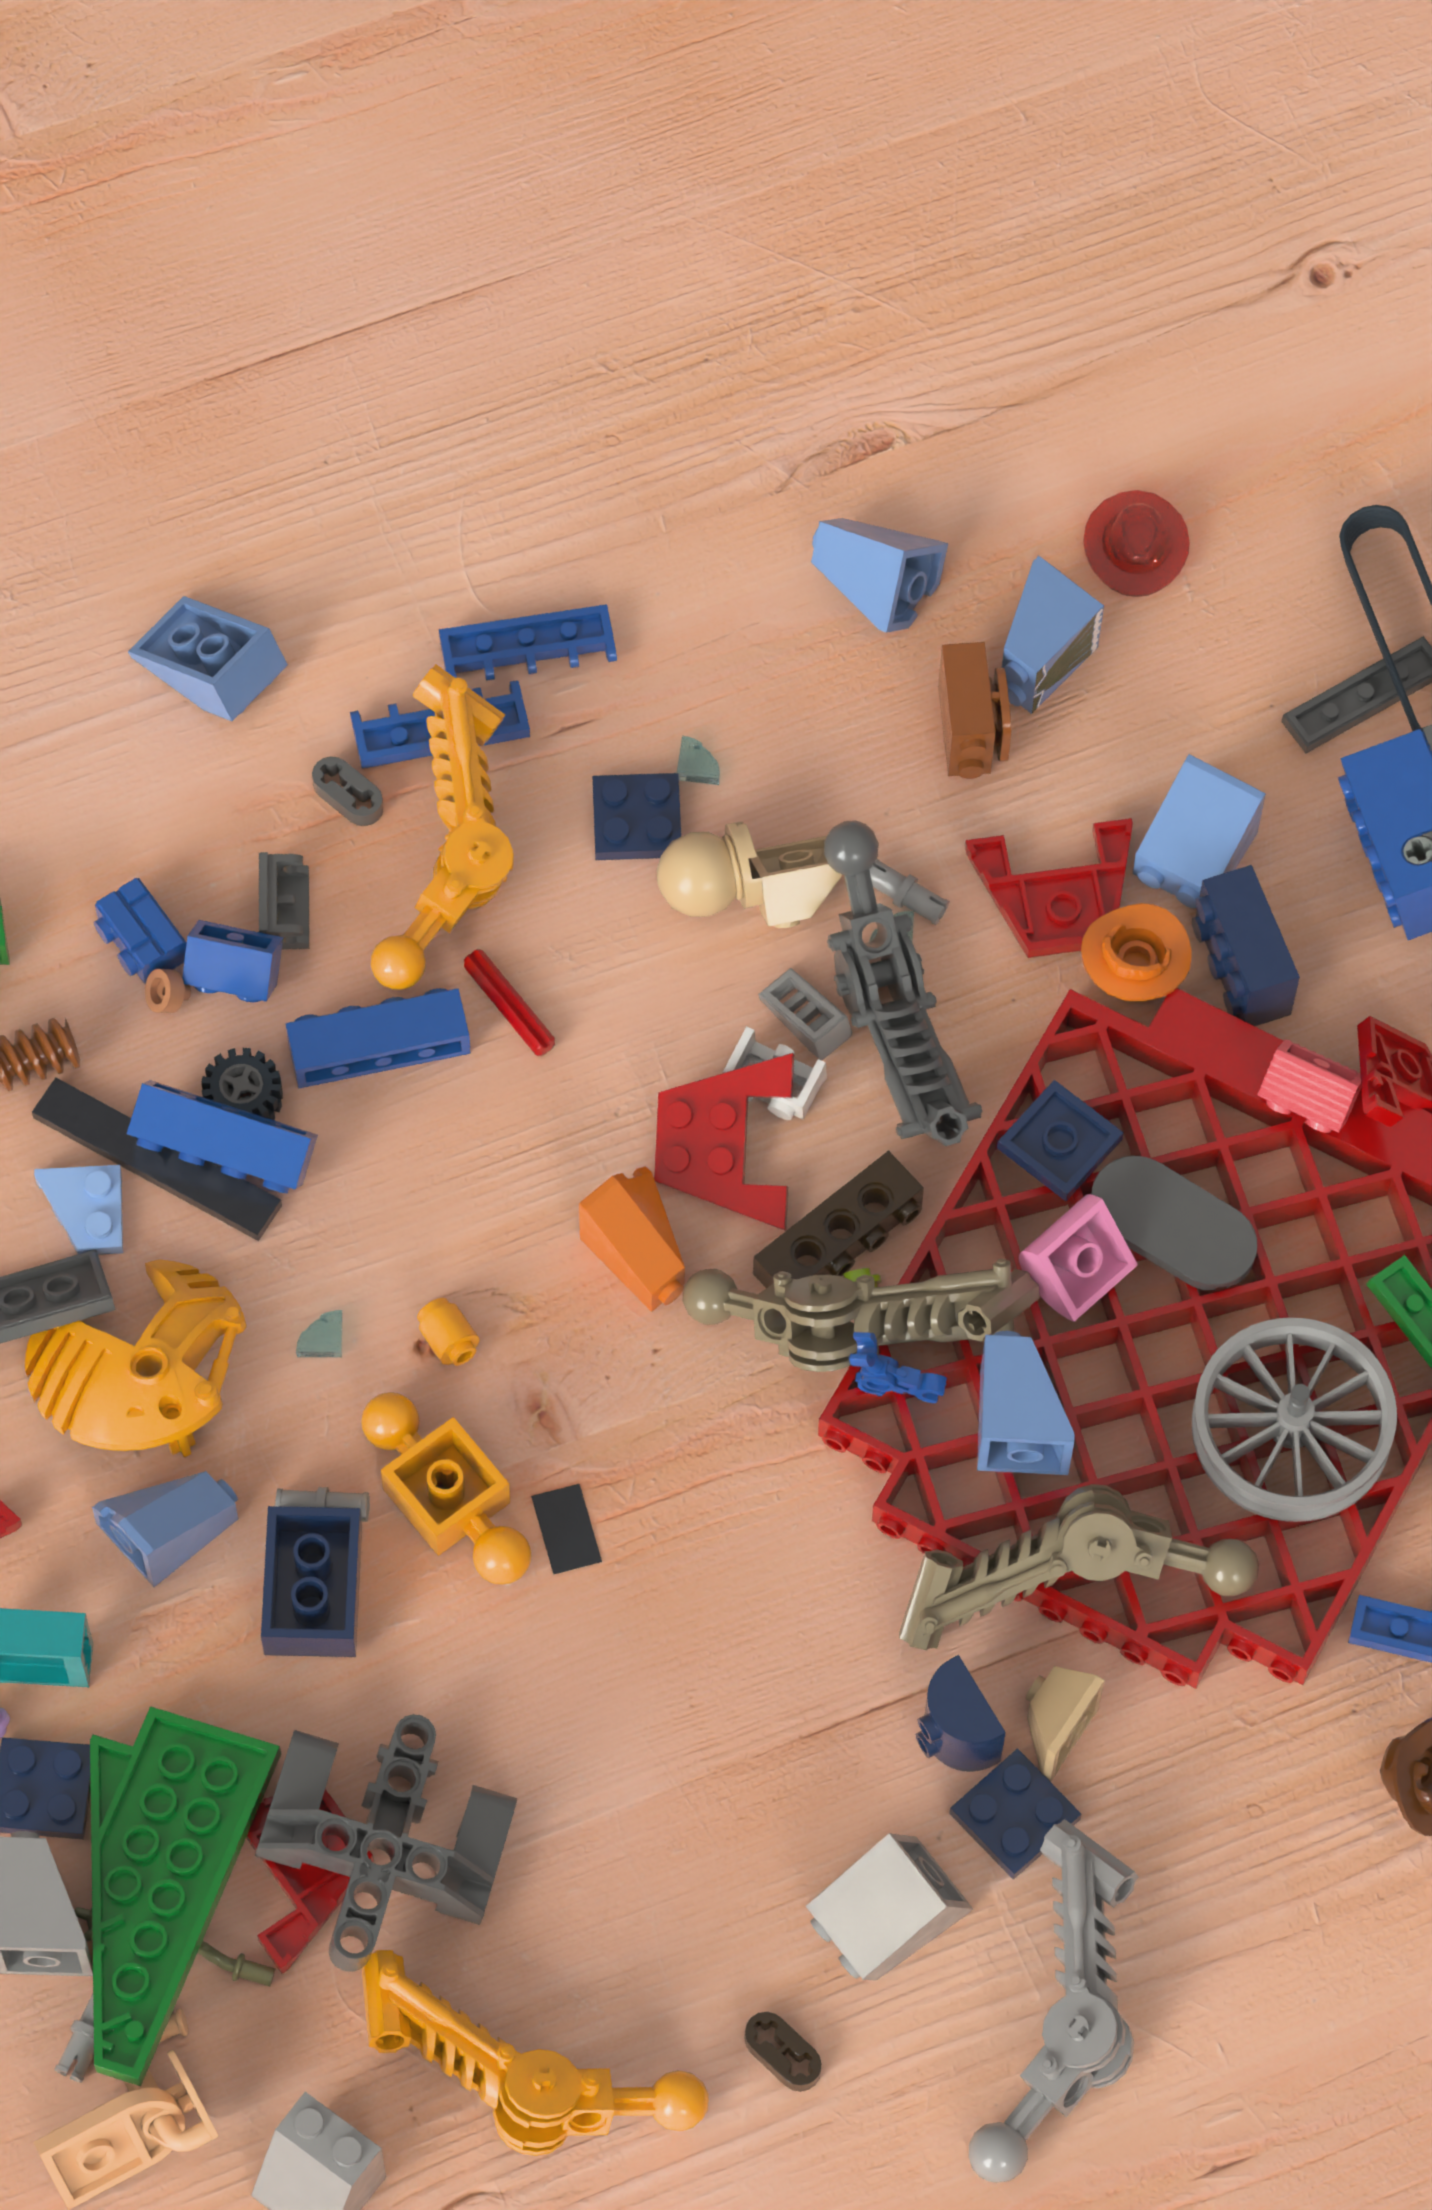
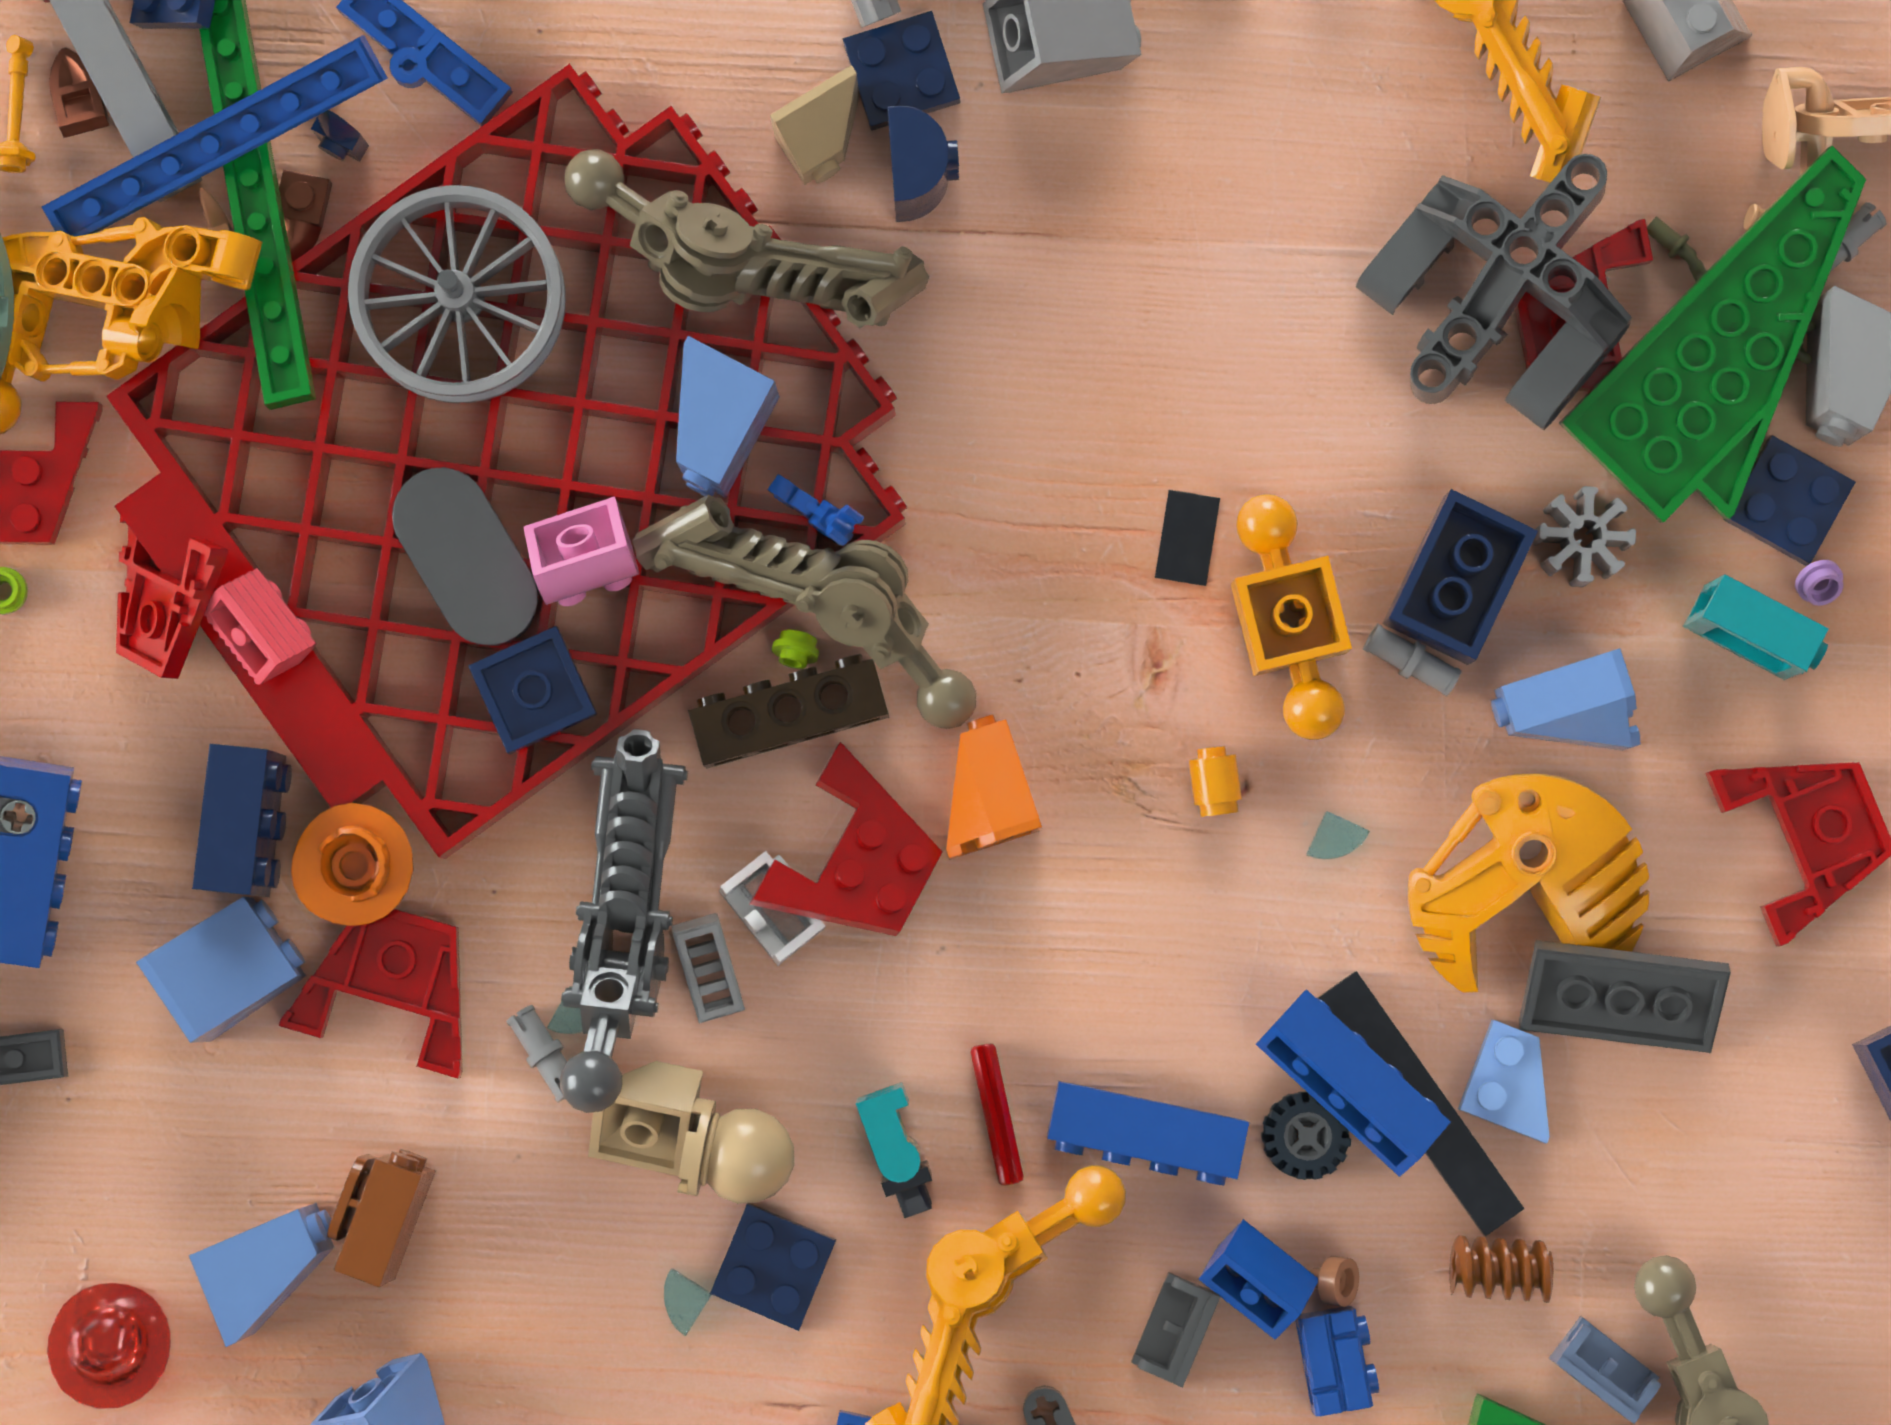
camera: 150 degrees left, 20 degrees up
none -> teal hips [856,1082,932,1218]
none -> light grey gear [1532,486,1636,587]

